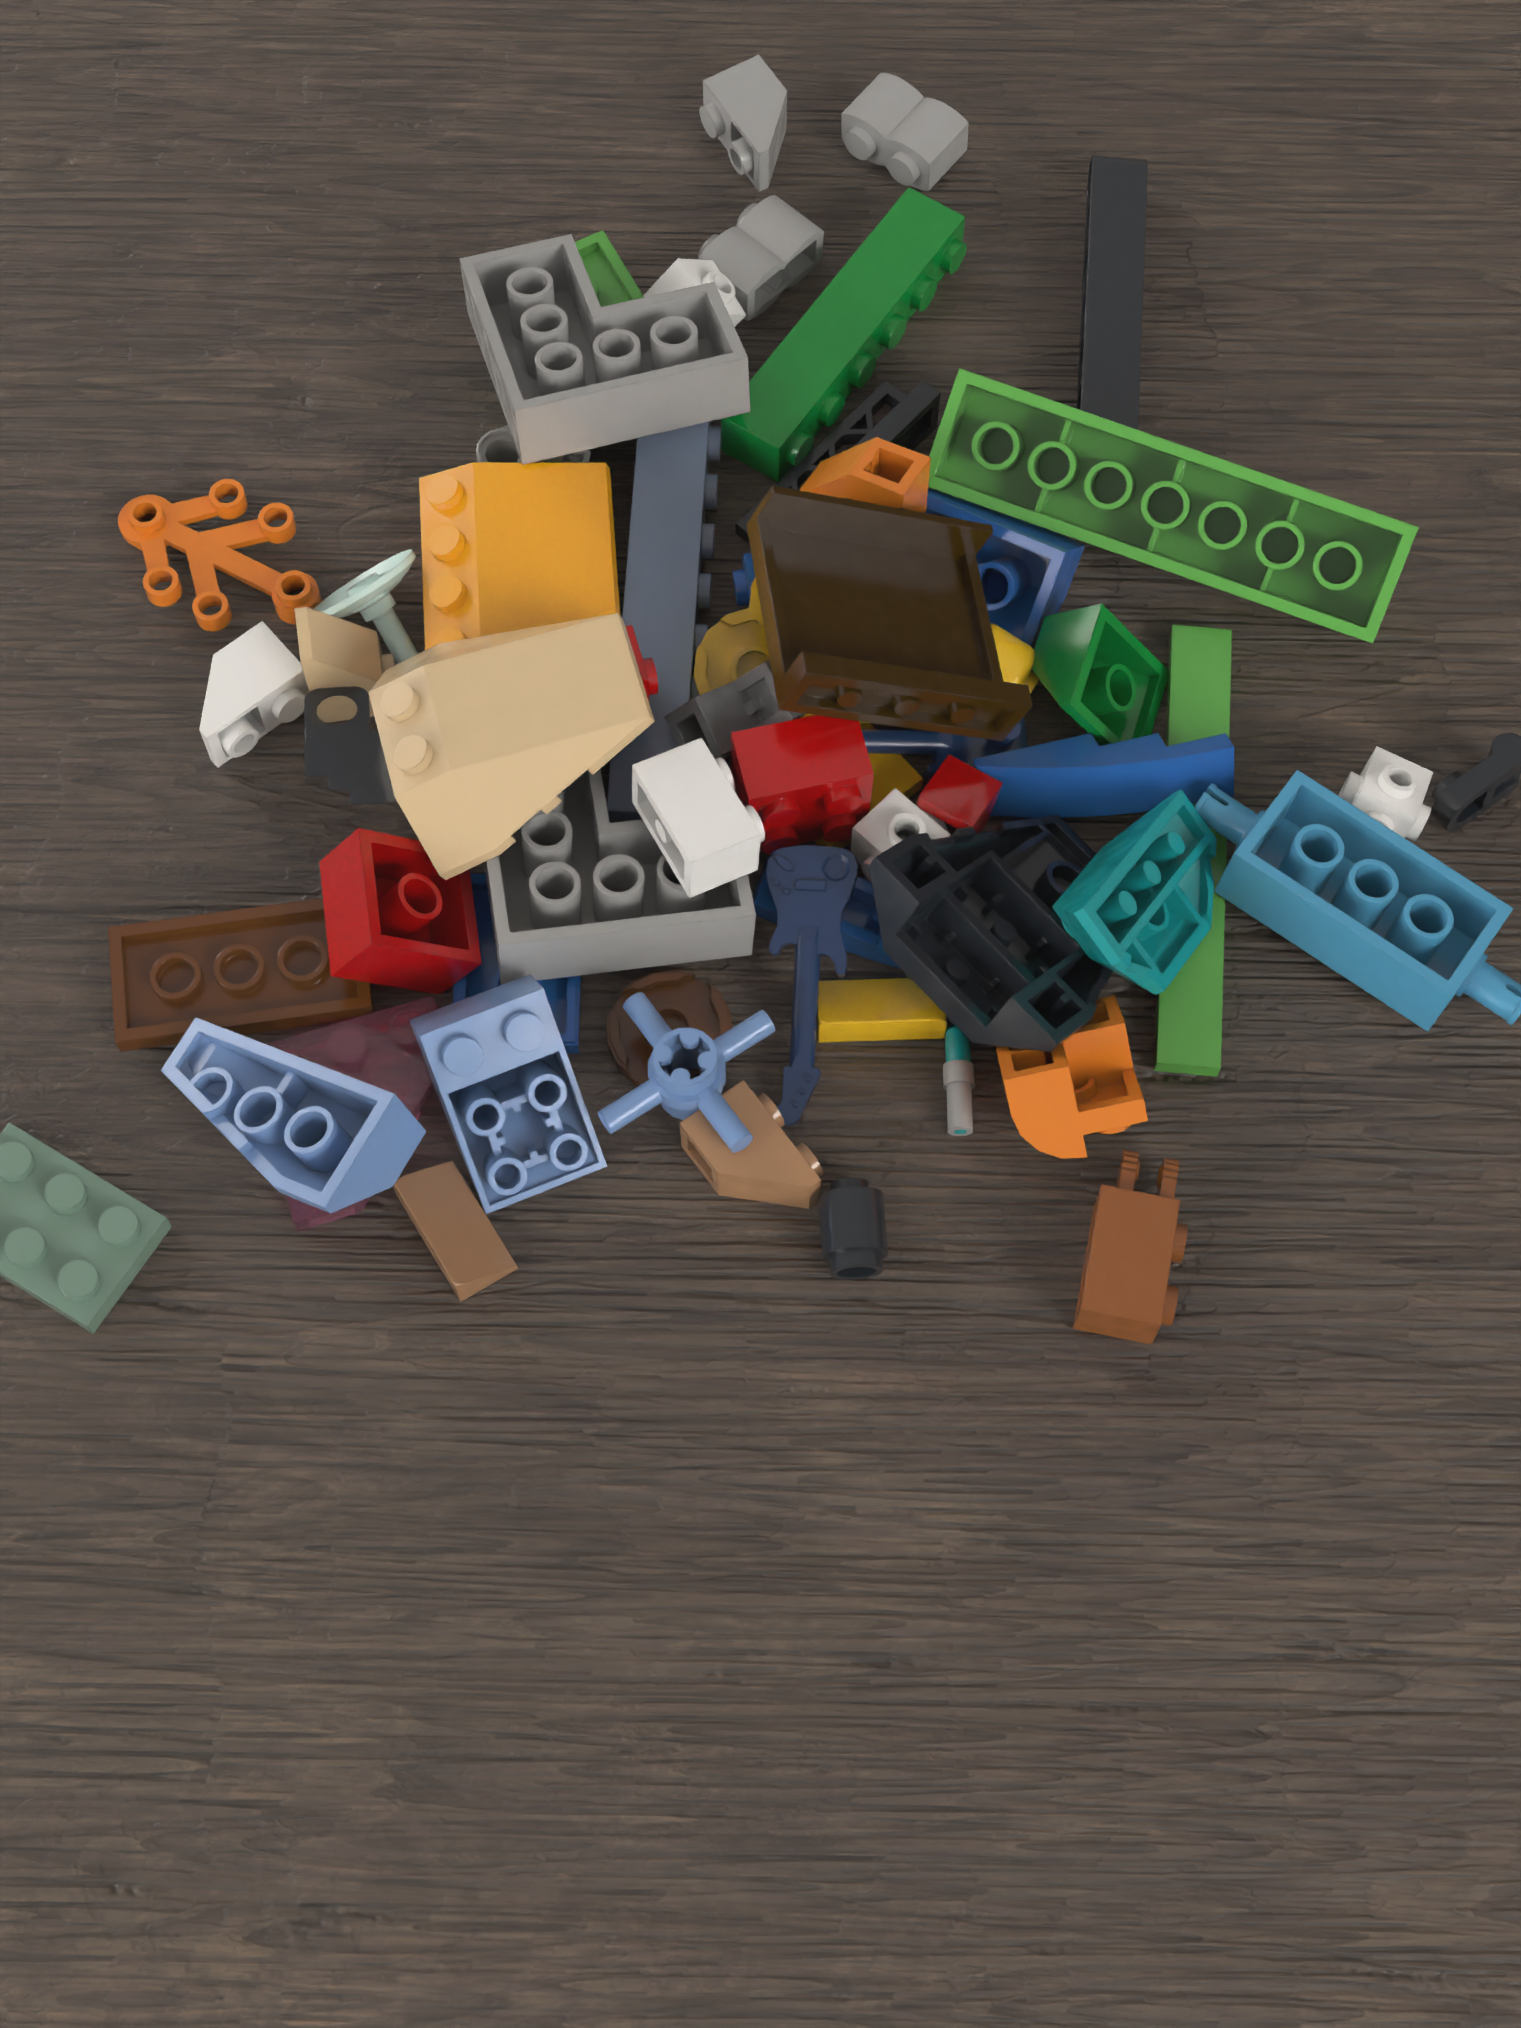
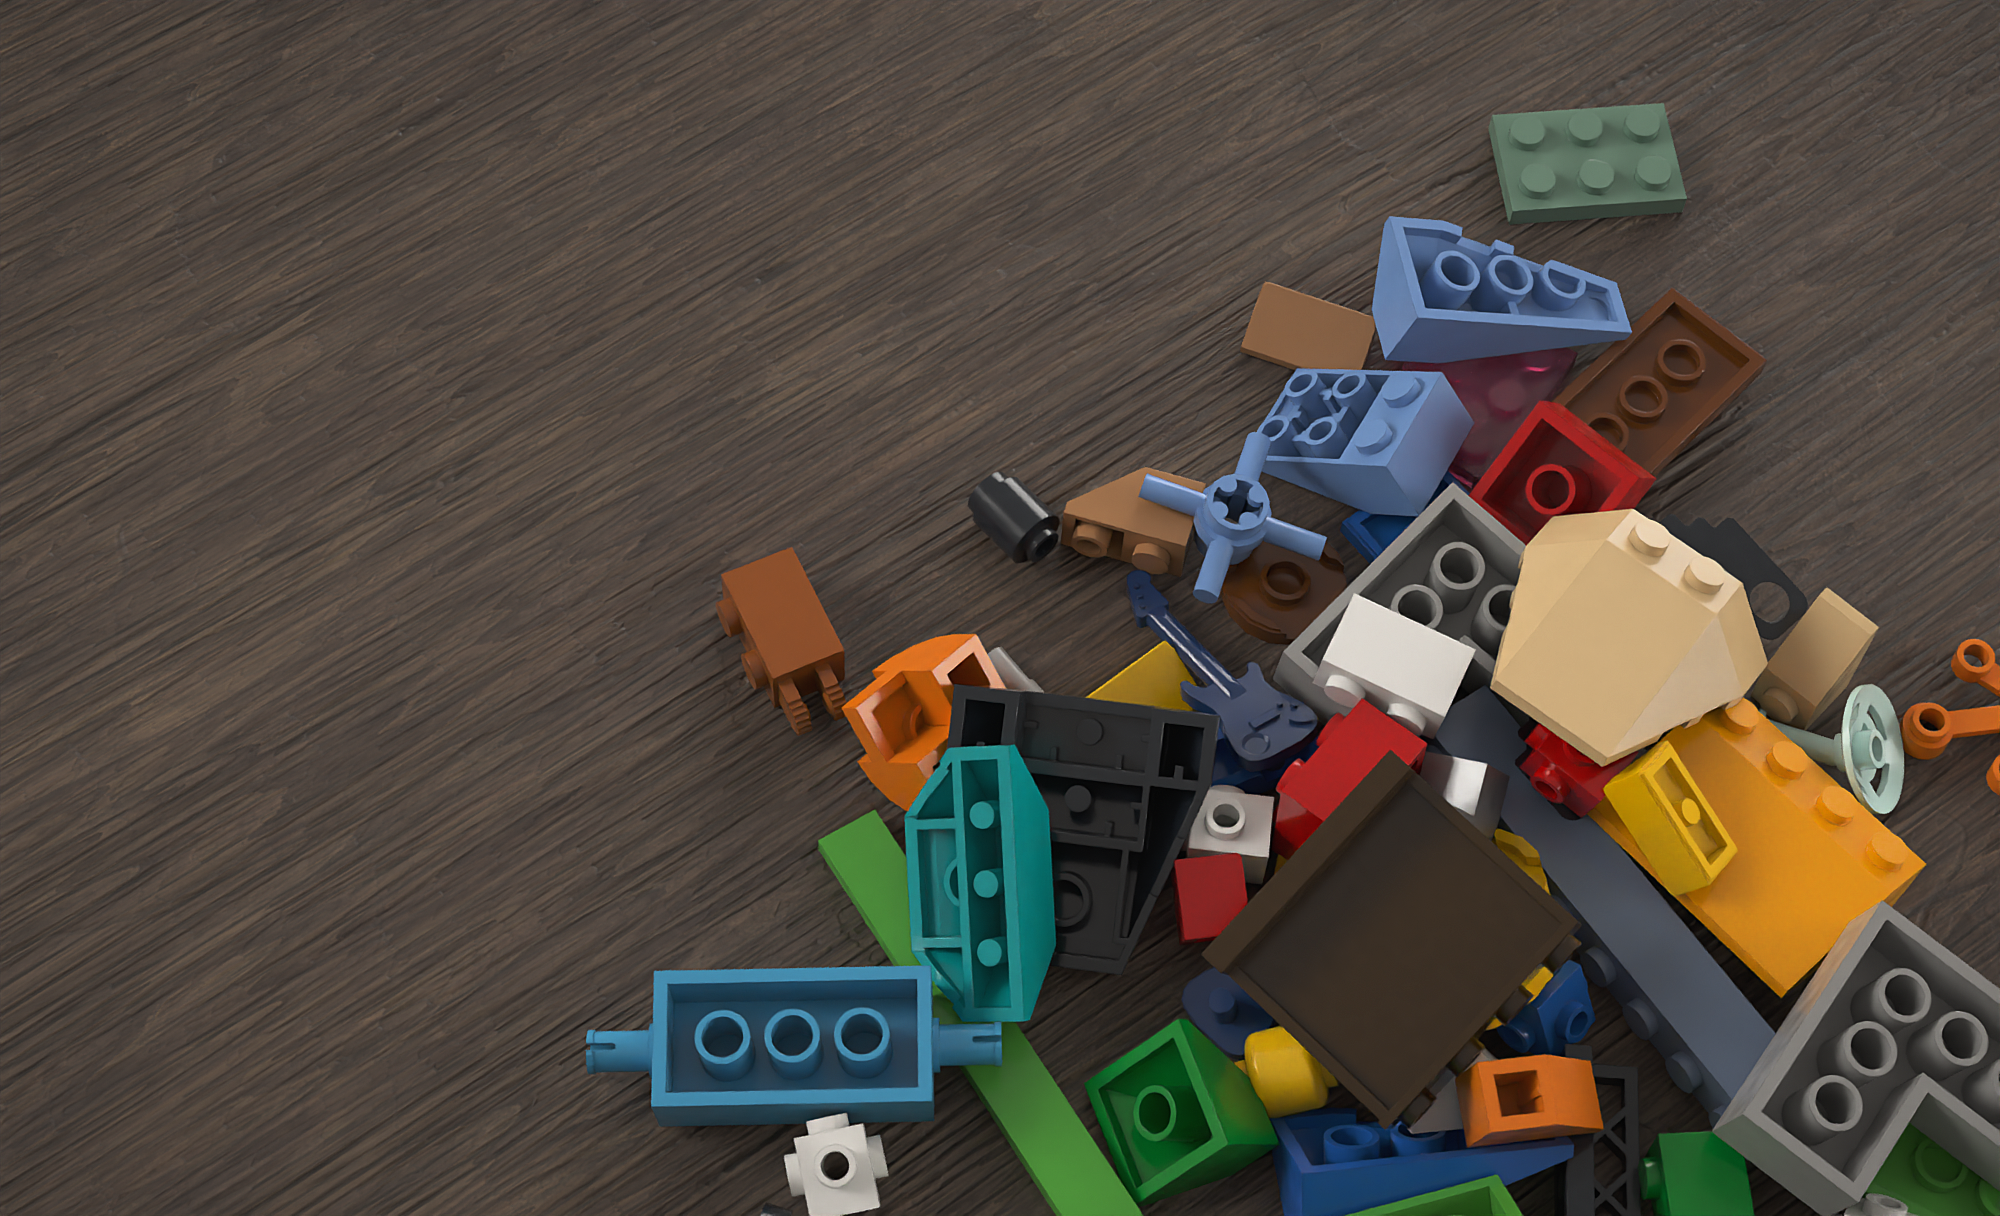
camera: 140 degrees right, 5 degrees down
white slope [199,621,309,767] -> none
blue slope [973,733,1234,818] -> none
none -> yellow slope [1603,740,1738,896]

